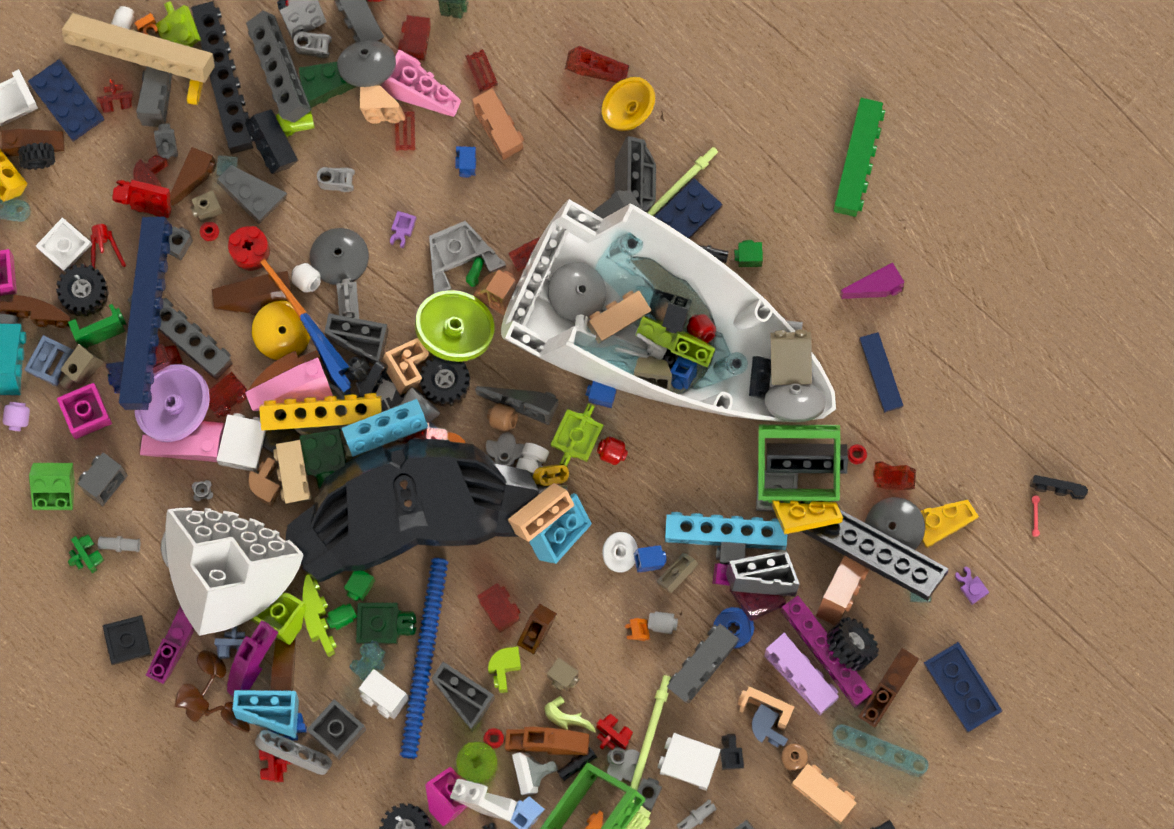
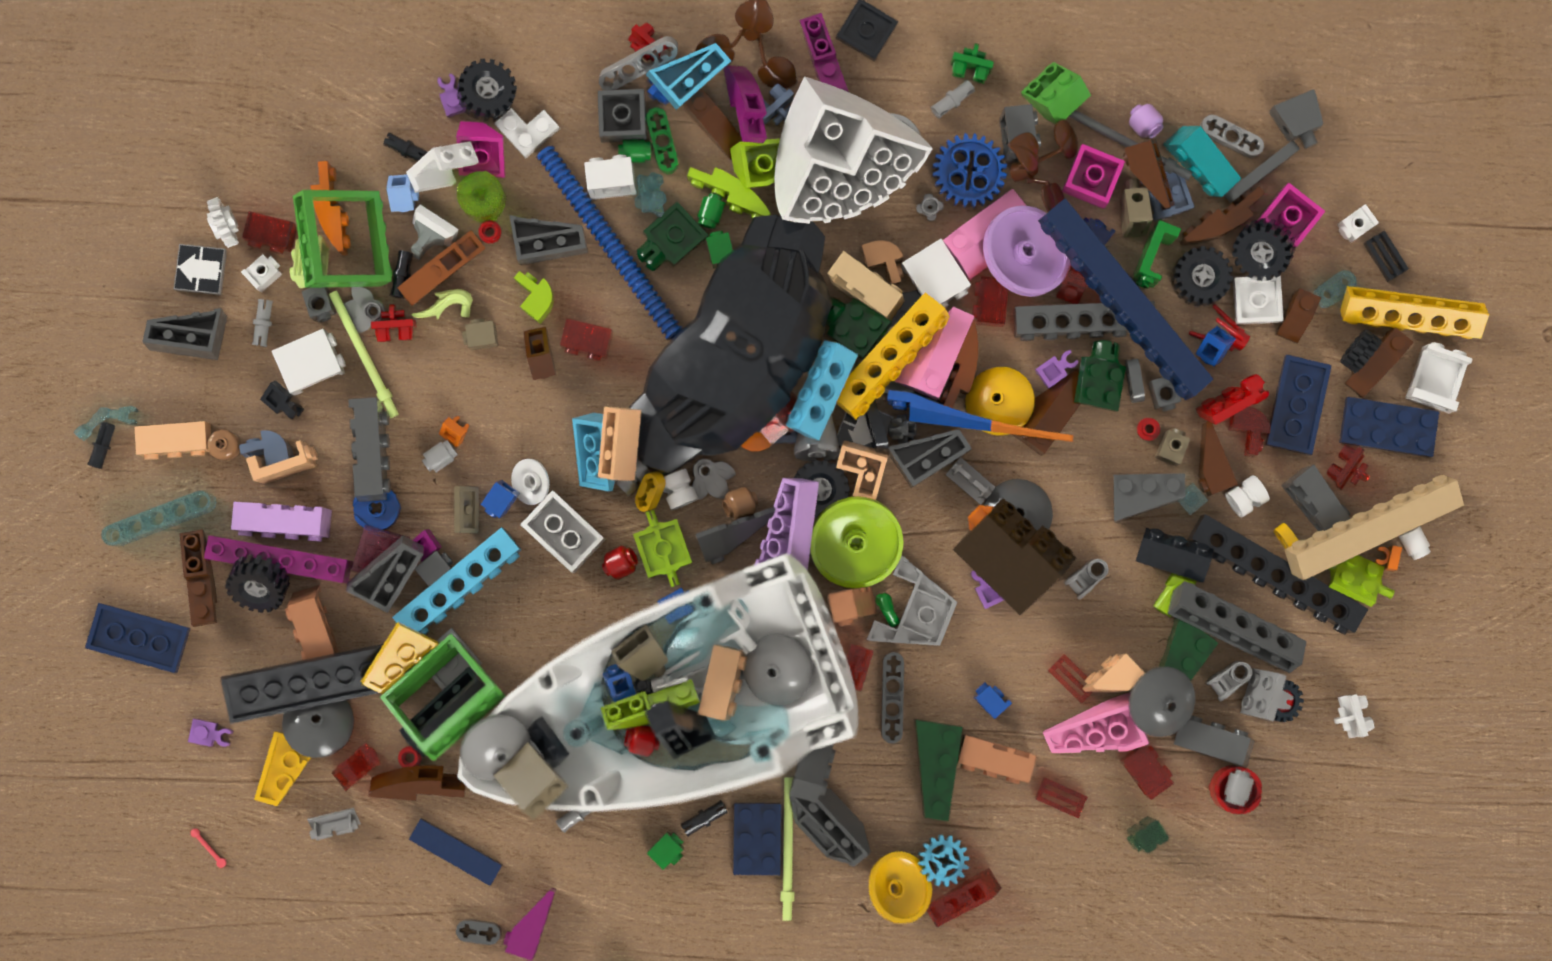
camera: 130 degrees right, 10 degrees up
dark grey hips [154,124,178,159] -> none
red brick [228,226,270,271] -> none
white head [291,263,321,292] -> none
black hinge [1030,475,1088,500] -> none
none -> light grey hinge [308,808,361,841]
none -> reddish brown slope [368,765,466,801]
none -> dark grey beam [456,919,502,945]
none -> white plate [494,108,560,159]
none -> white brick [520,490,606,573]
none -> green brick [618,139,651,163]
none -> green beam [646,107,678,174]
none -> lavender wedge [754,478,819,570]
none -> dark grey beam [881,652,904,744]
none -> dark green wedge [914,719,963,822]
none -> medium azure gear [917,835,970,887]
none -> blue gear [932,133,1007,208]
none -> dark brown piece [952,498,1076,615]
none -> reddish brown plant [1008,120,1078,212]
none -> medium lavender plate [1035,350,1079,389]
none -> dark grey bar [1069,110,1193,180]
none -> dark green plate [1074,340,1126,412]
none -> reddish brown slope [1123,138,1175,208]
none -> dark grey beam [1125,358,1145,403]
none -> blue brick [1195,326,1236,367]
none -> white wheel [1225,475,1270,518]
none -> black wheel [1232,218,1296,281]
none -> dark blue plate [1265,355,1332,455]
none -> reddish brown slope [1276,289,1321,344]

